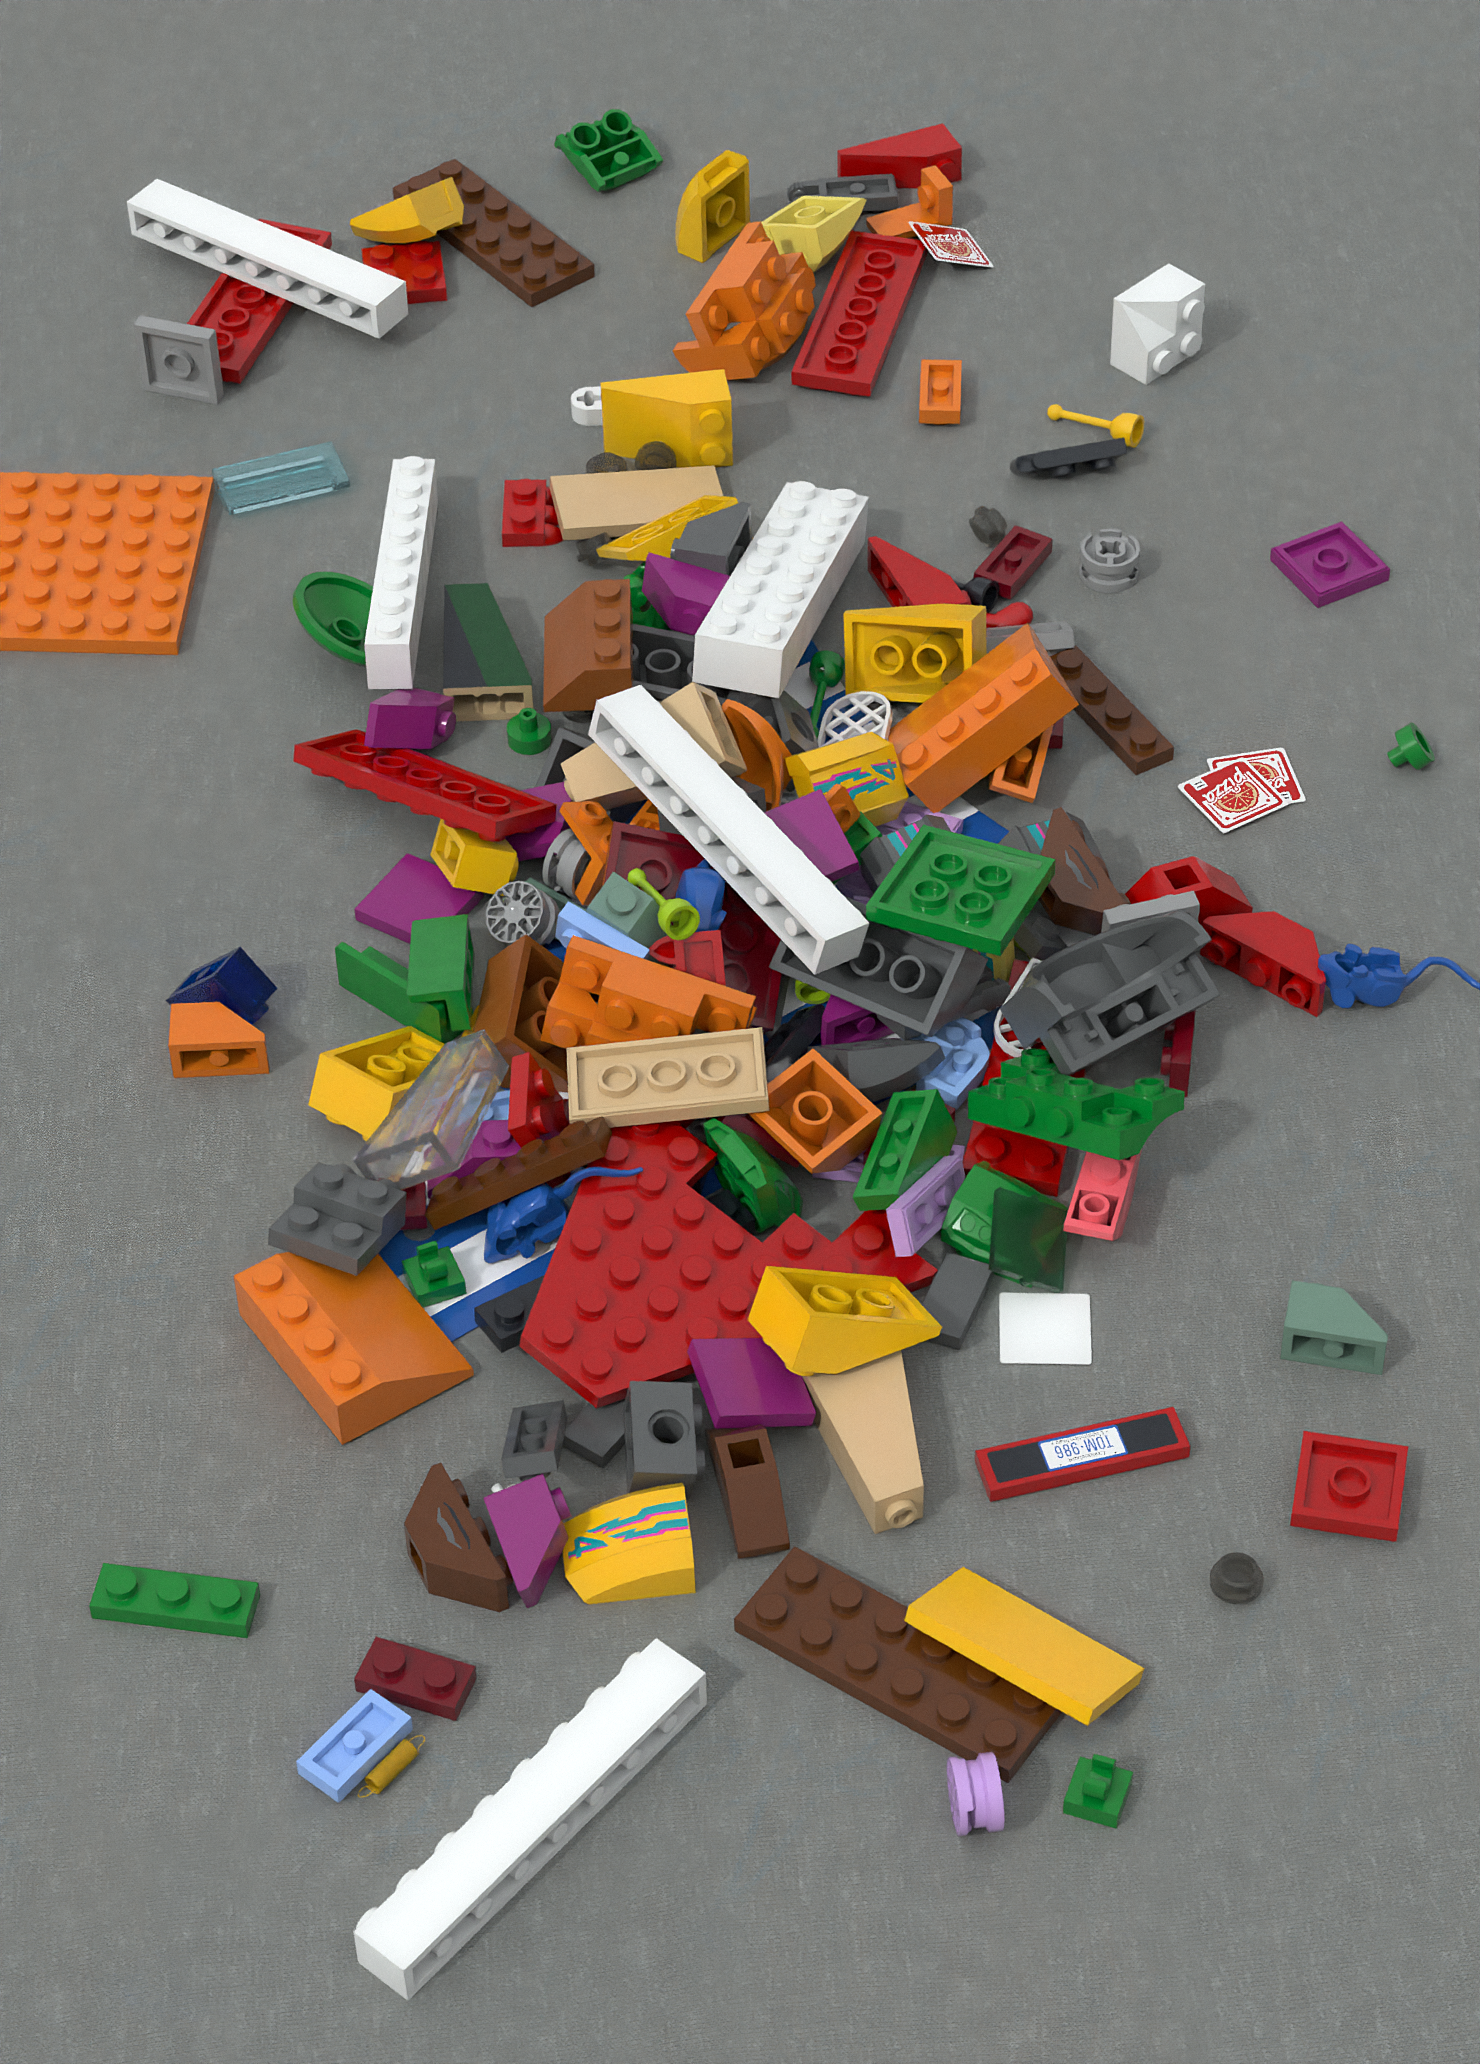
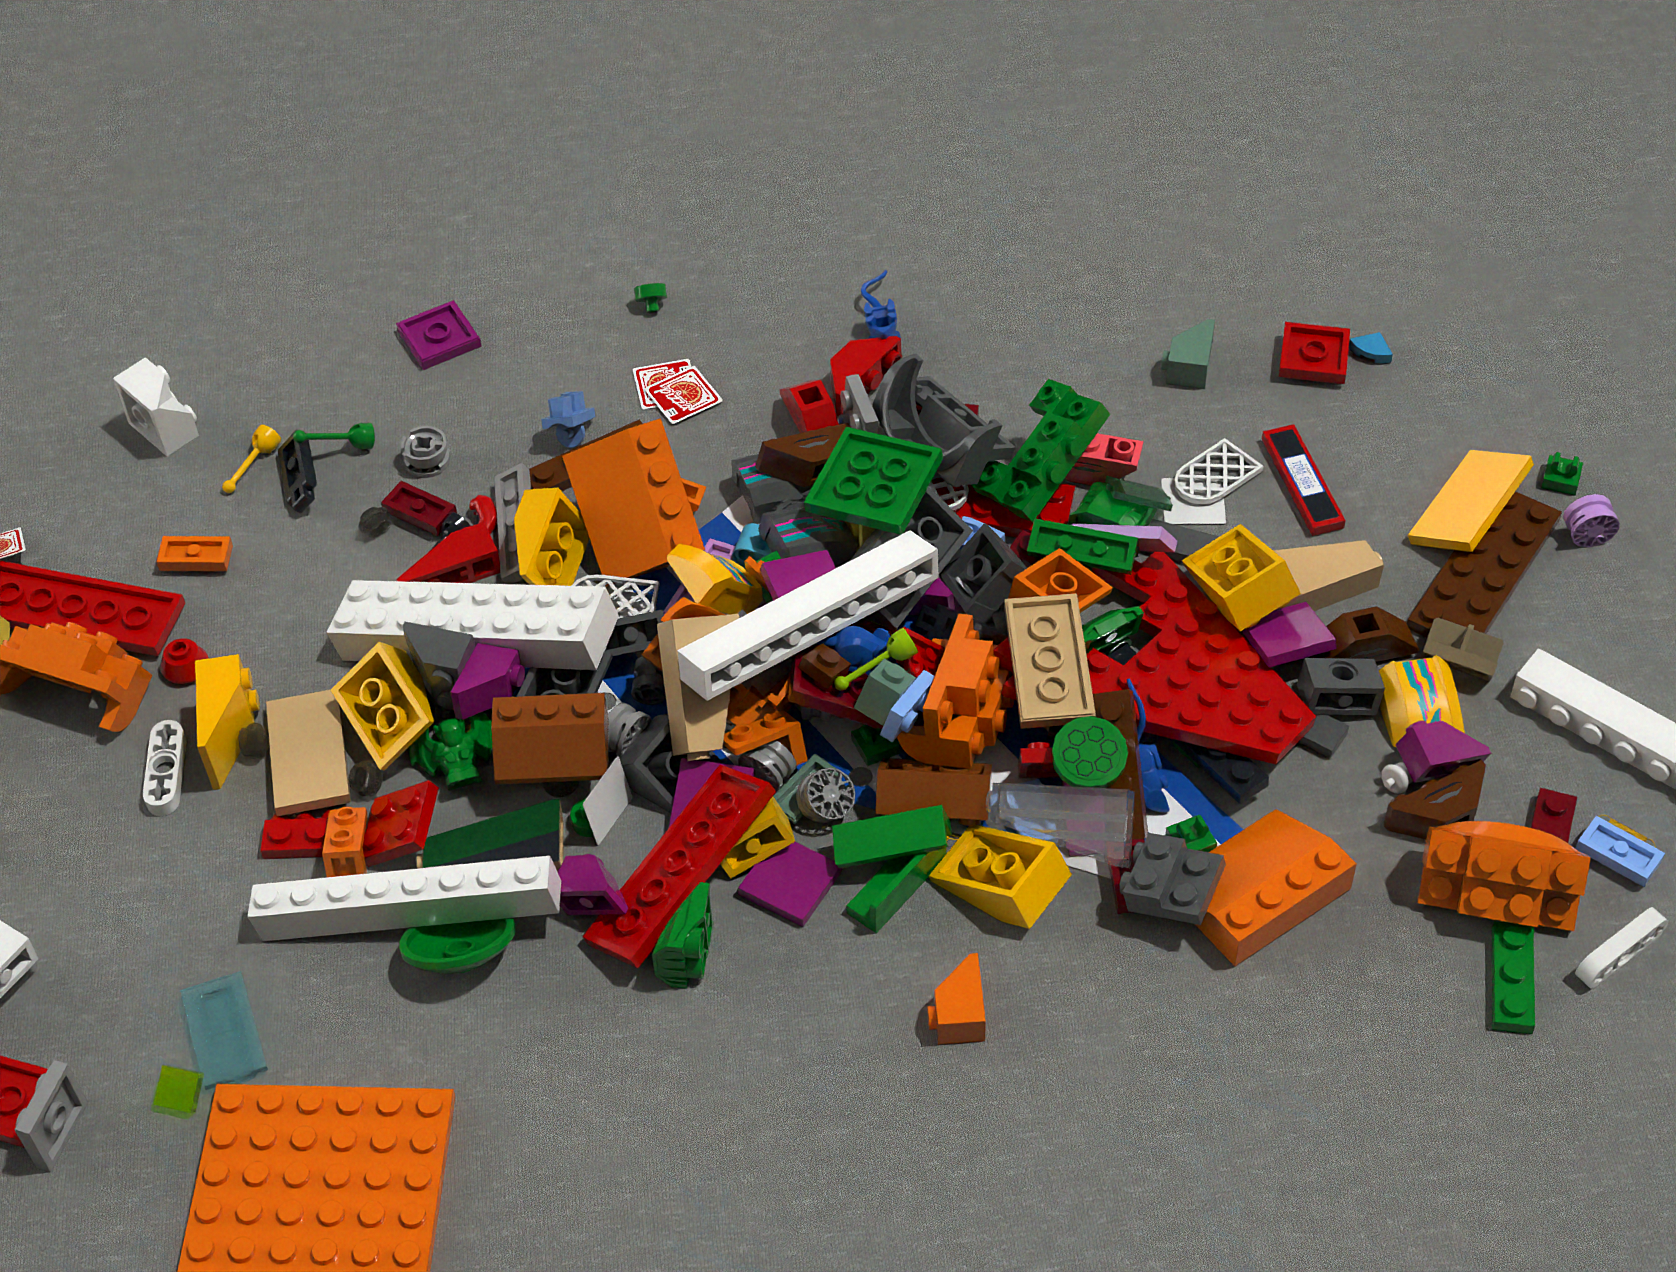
camera: 90 degrees left, 5 degrees up
clear blue slope [166,947,278,1025] -> none
dark grey plate [501,1400,567,1481] -> none
clear smoke plate [586,452,628,474] -> none
clear smoke plate [1209,1552,1264,1604] -> none
none -> clear neon green tile [153,1065,204,1113]
none -> red cone [160,638,209,684]
none -> green hinge [293,423,375,449]
none -> orange bracket [322,806,367,877]
none -> red plate [363,780,439,867]
none -> medium blue hips [541,391,596,448]
none -> white sticker [583,756,632,845]
none -> green slope [652,882,714,989]
none -> reddish brown plate [798,643,851,688]
none -> green tile [1052,716,1128,791]
none -> white window [1174,438,1264,505]
none -> dark azure tile [1349,332,1393,363]
none -> orange piece [1417,821,1591,931]
none -> dark tan panel [1420,617,1504,682]
none -> white beam [1575,907,1669,989]

